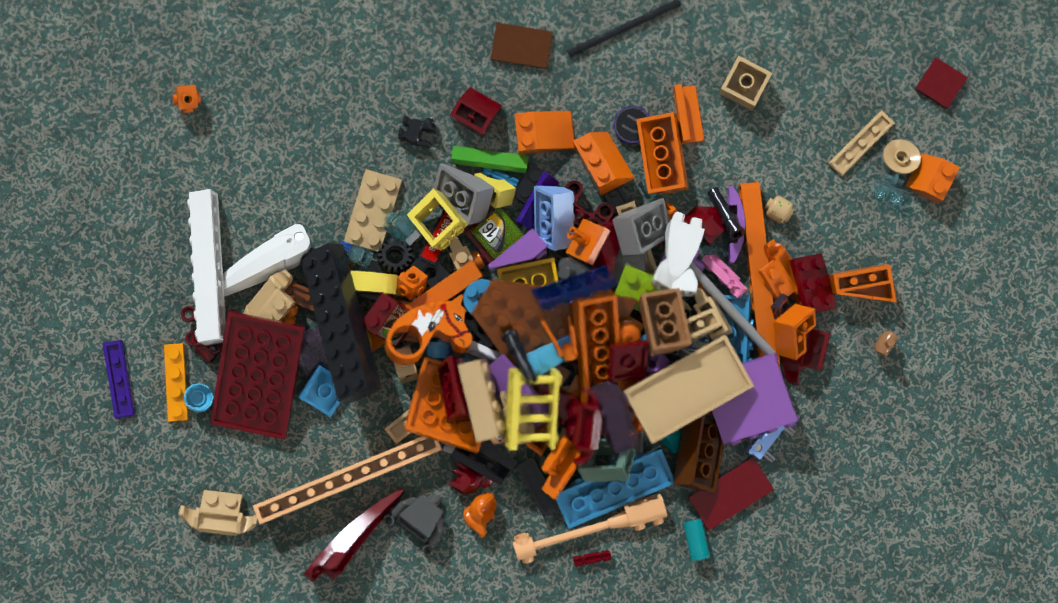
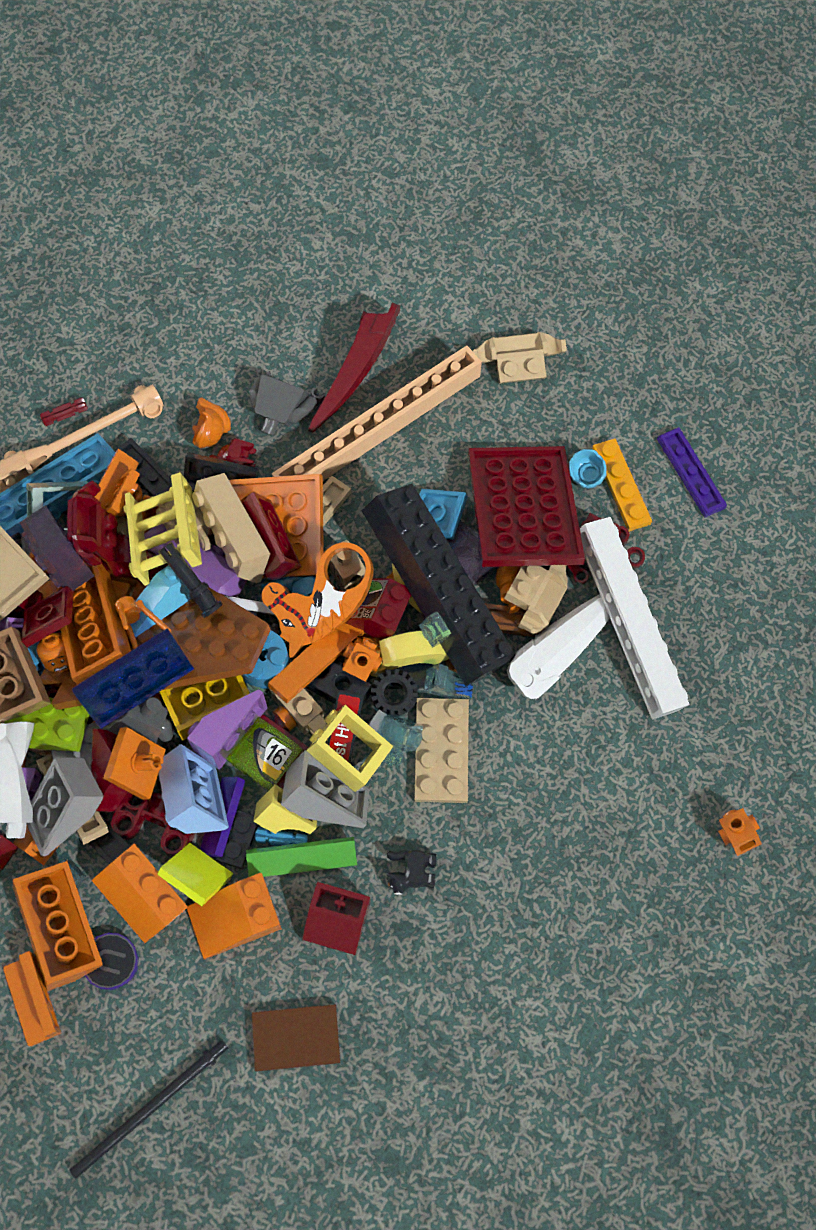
camera: 165 degrees right, 15 degrees down
none -> neon yellow tile [157,843,233,906]
none -> clear light blue plate [419,611,451,648]

